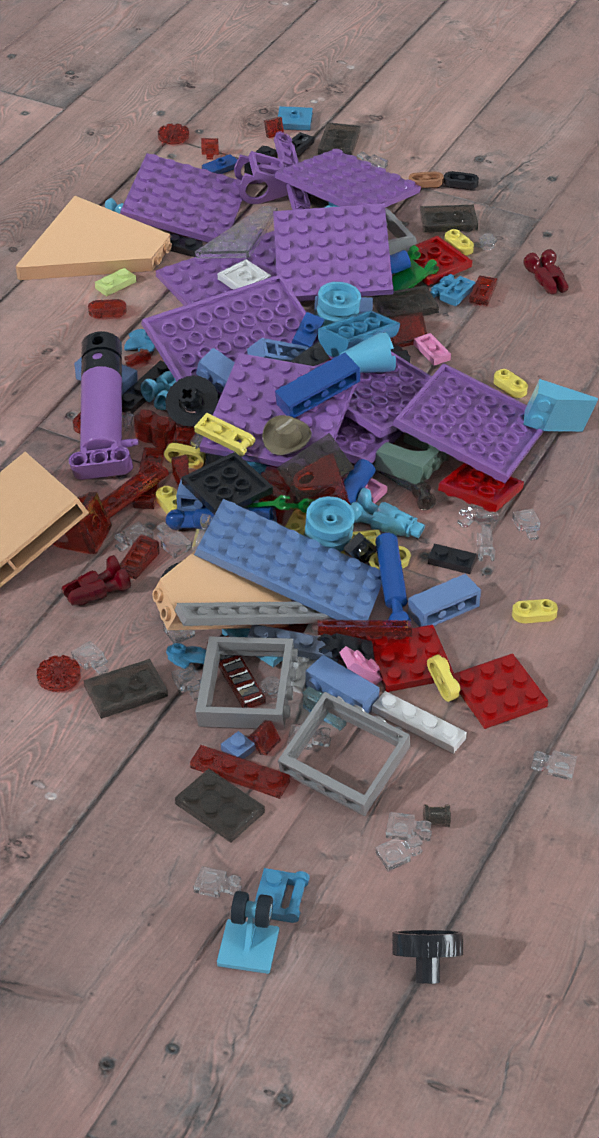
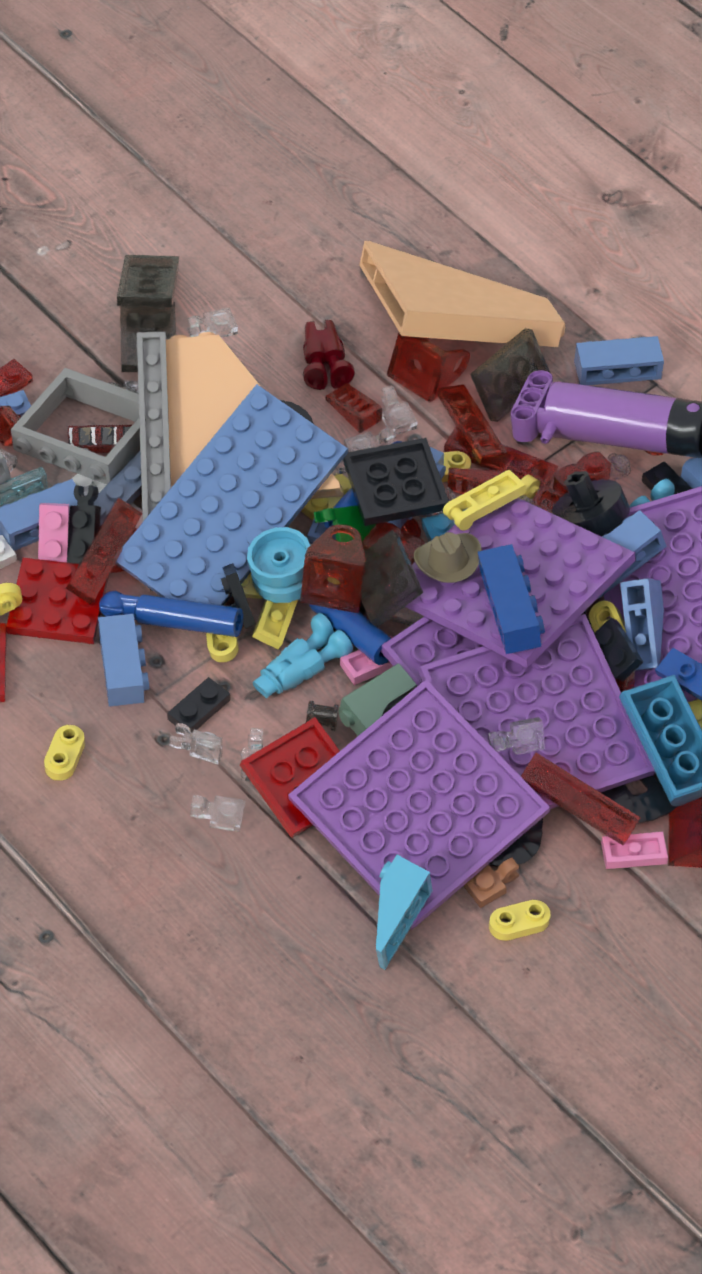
camera: 110 degrees right, 10 degrees up
clear red wheel [37,655,81,692] -> none
medium azure cone [339,332,396,373] -> none
none -> clear smoke plate [117,255,179,309]
none -> clear smoke plate [470,328,550,422]
none -> clear plate [488,717,545,755]
none -> clear red plate [521,752,640,846]
none -> medium blue brick [574,336,664,385]

